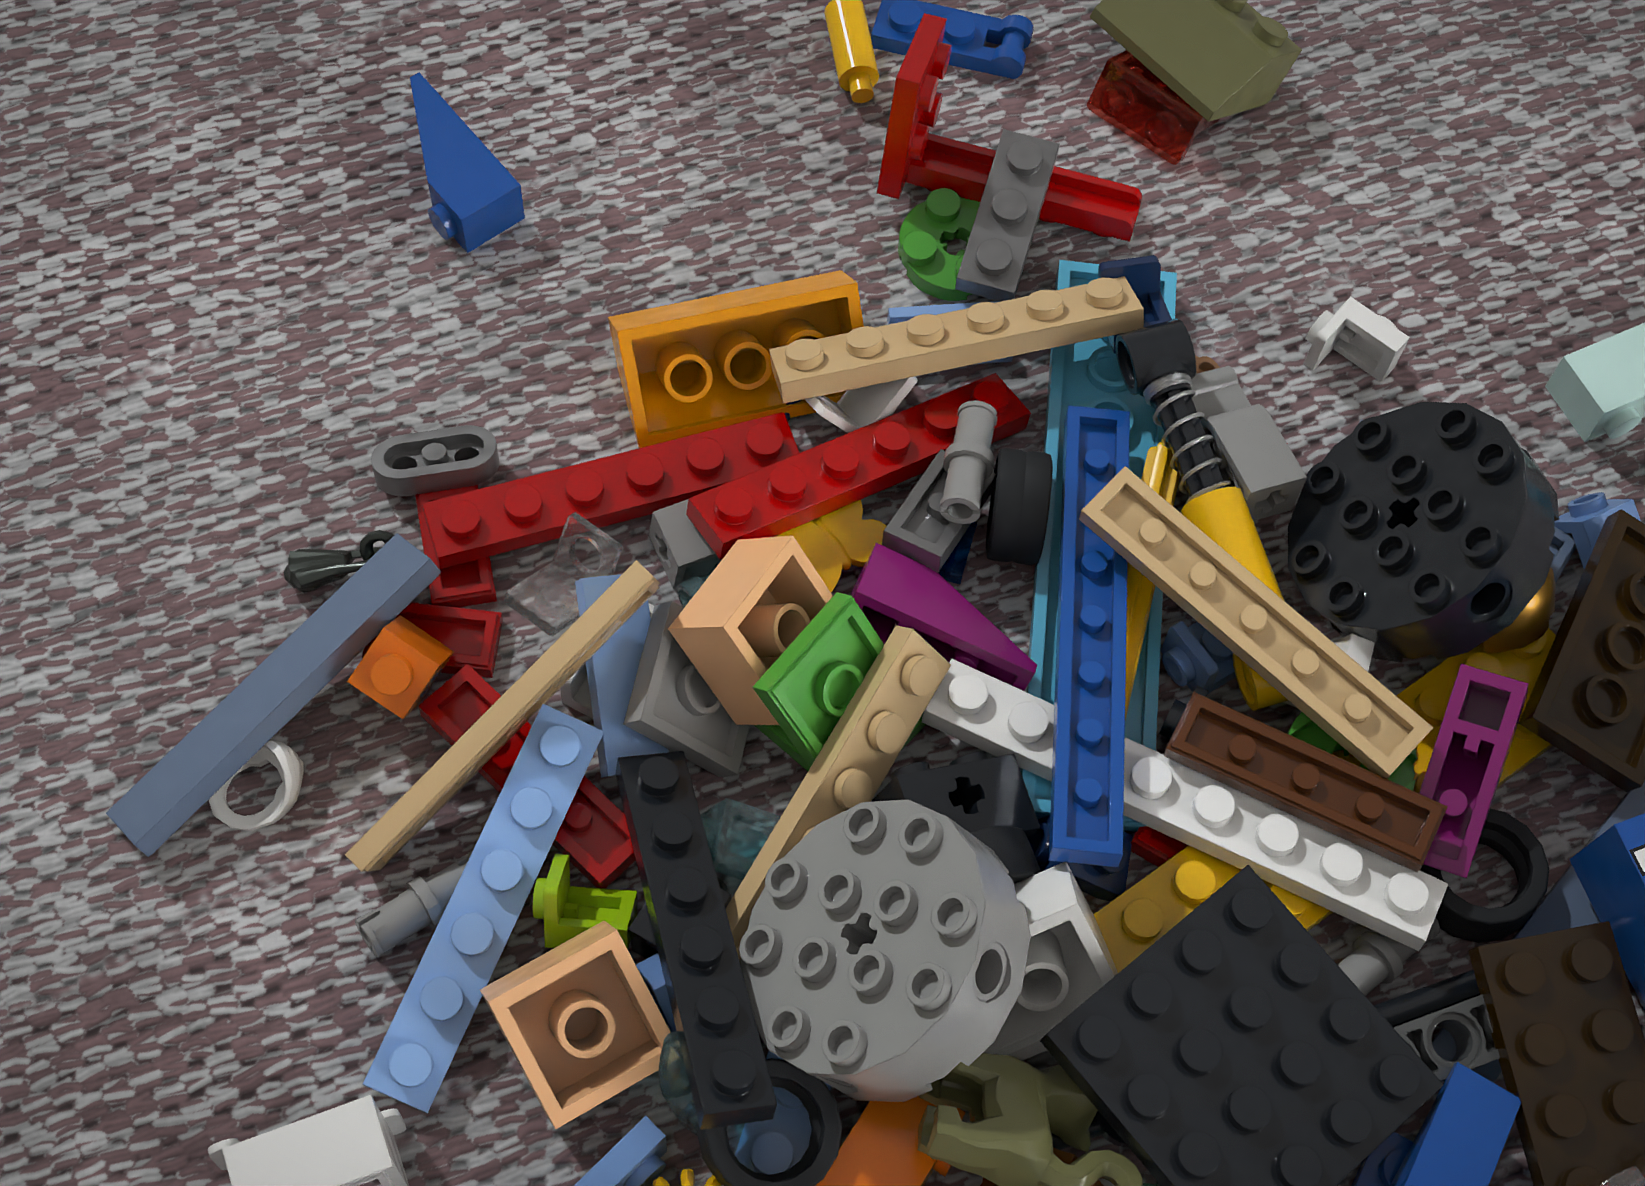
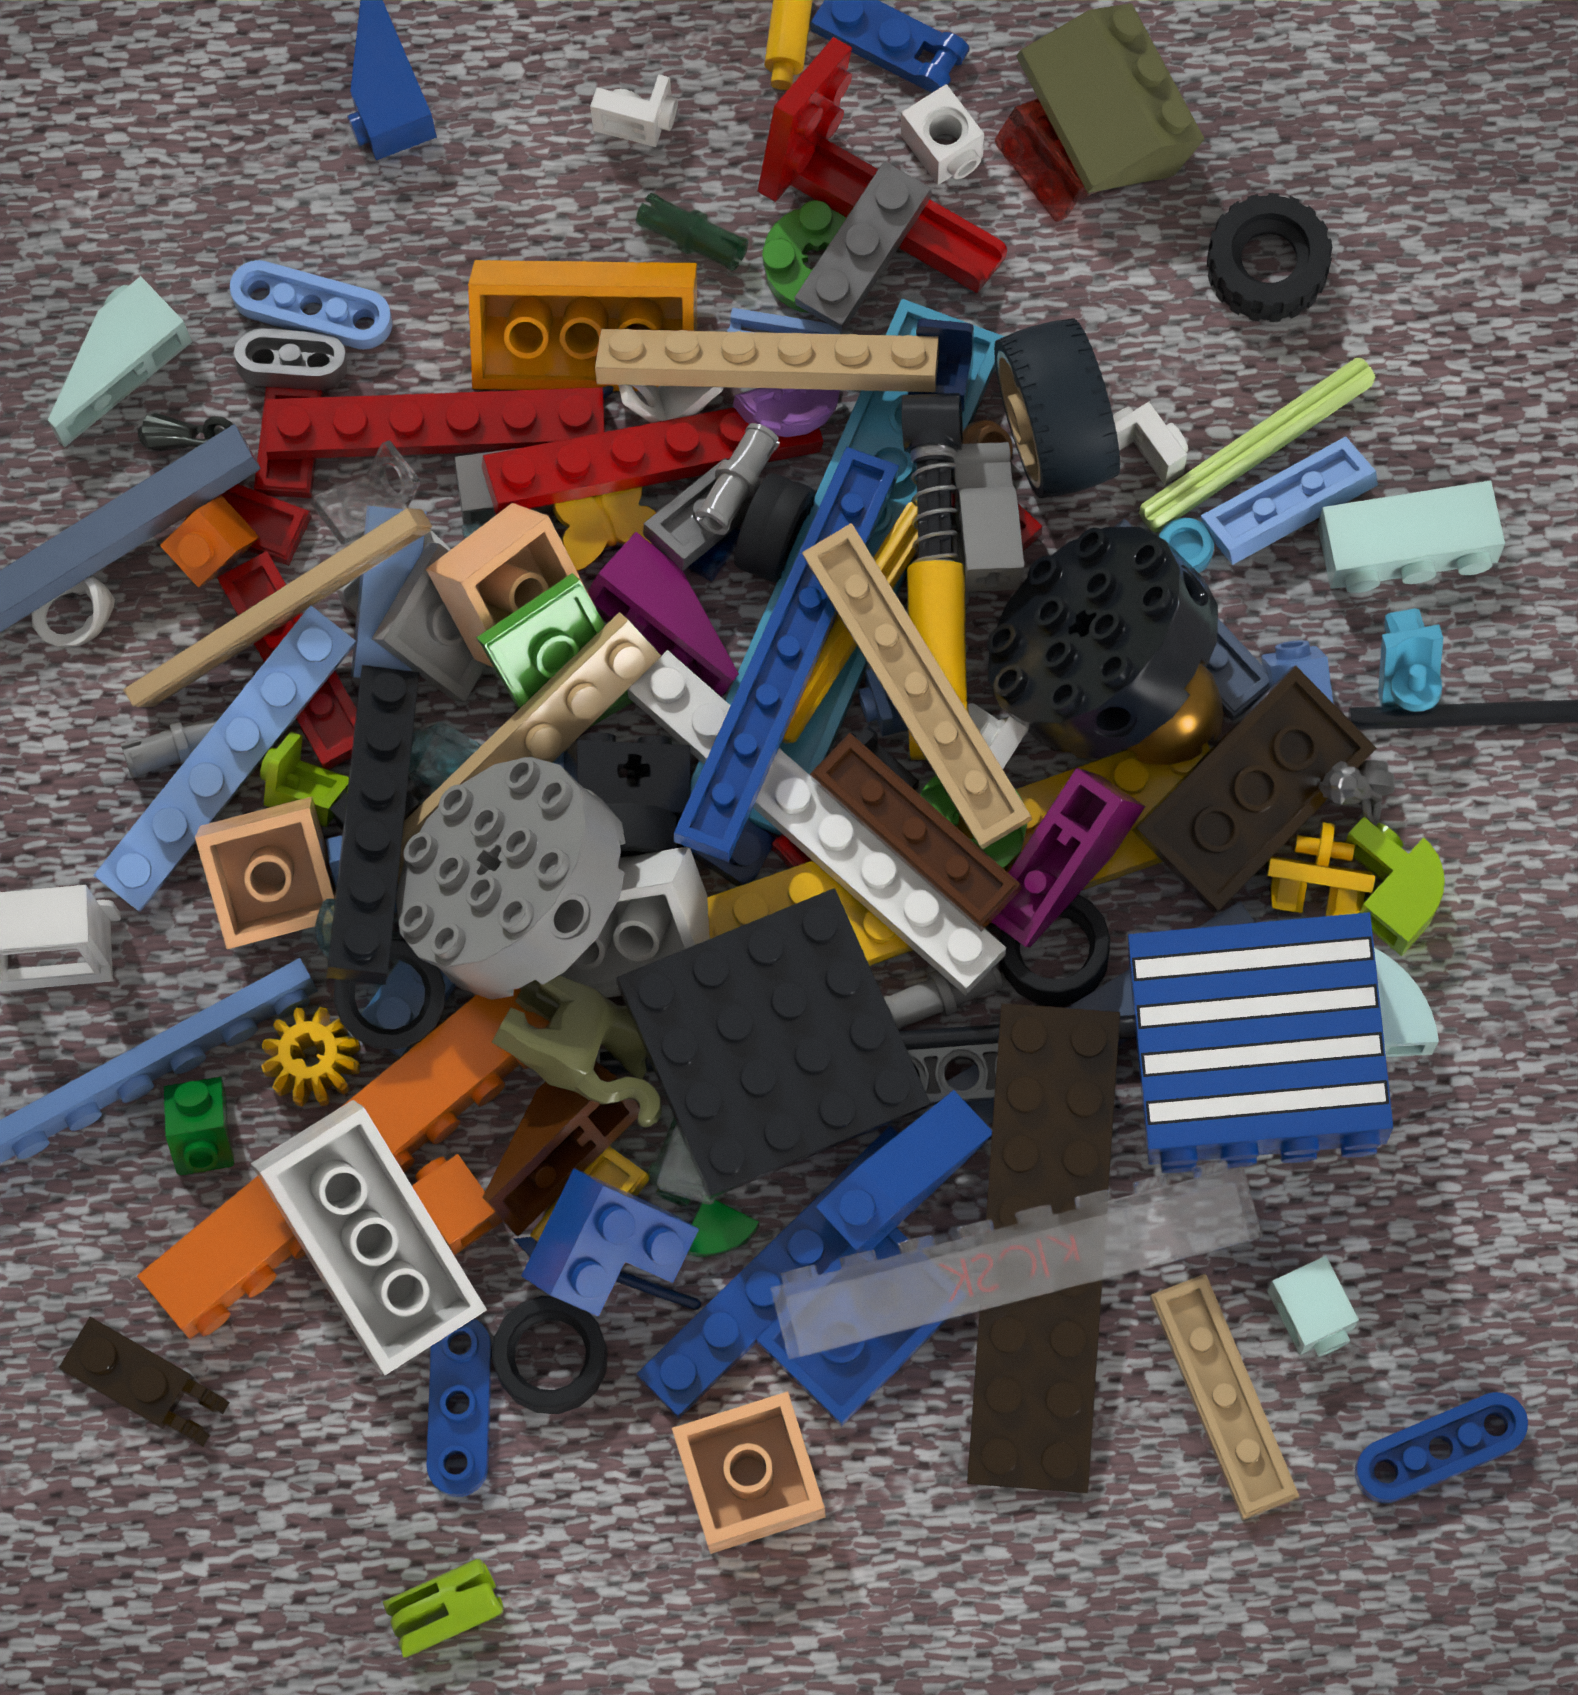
camera: 25 degrees right, 10 degrees up
none -> light aqua slope [48,276,192,448]
none -> light blue plate [230,260,392,350]
none -> white bracket [590,74,678,147]
none -> clear green pin [636,193,749,271]
none -> medium lavender tile [733,388,840,437]
none -> white brick [901,84,984,185]
none -> black wheel [994,318,1120,498]
none -> yellowish green axle [1139,358,1375,533]
none -> light blue plate [1201,436,1378,565]
none -> black tyre [1206,193,1333,322]

